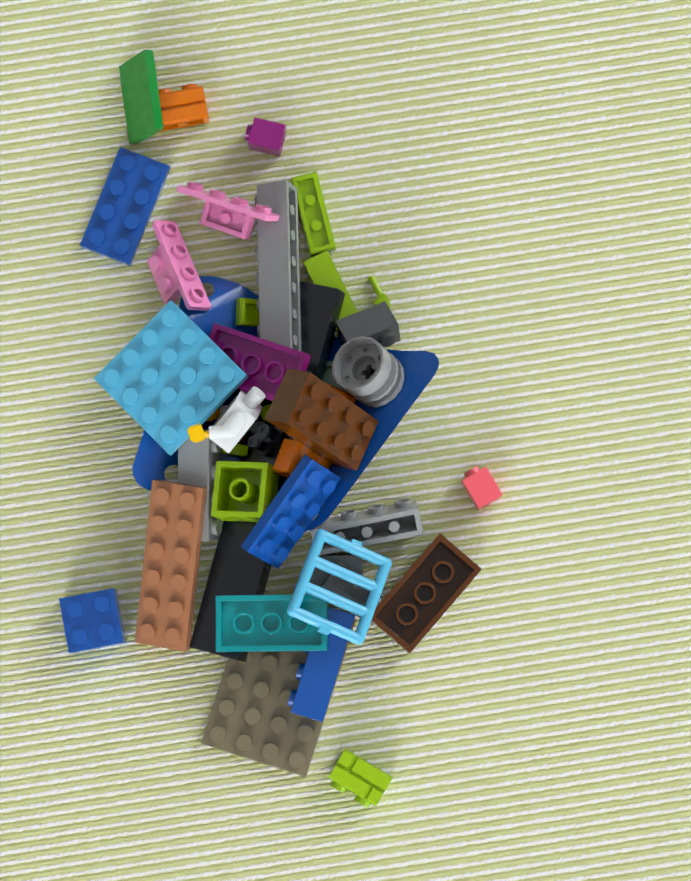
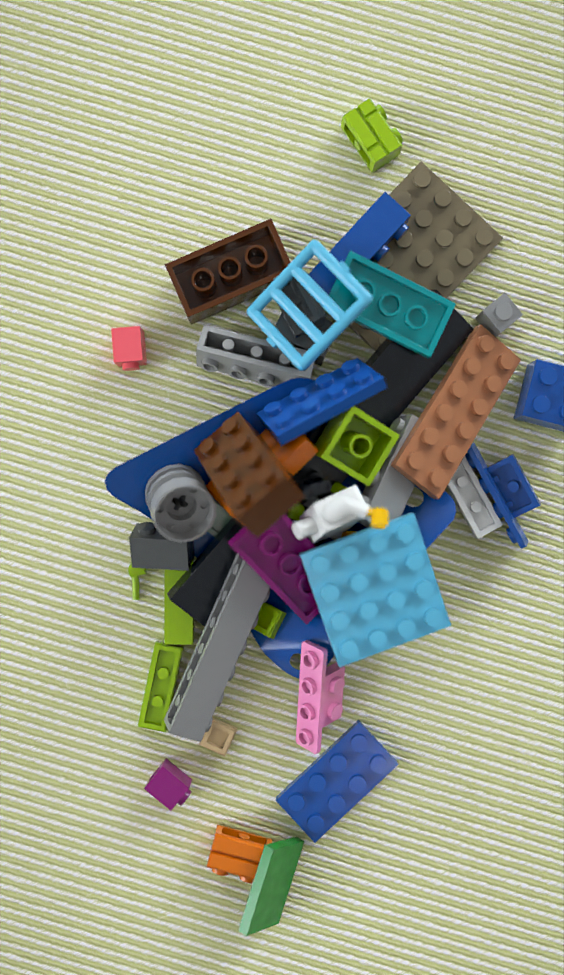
camera: 155 degrees left, 5 degrees up
bright pink bracket [176,182,280,239] -> none
none -> tan tile [199,717,237,756]
none -> white plate [447,456,503,539]
none -> blue bracket [465,443,541,549]
none -> light grey brick [475,293,523,337]

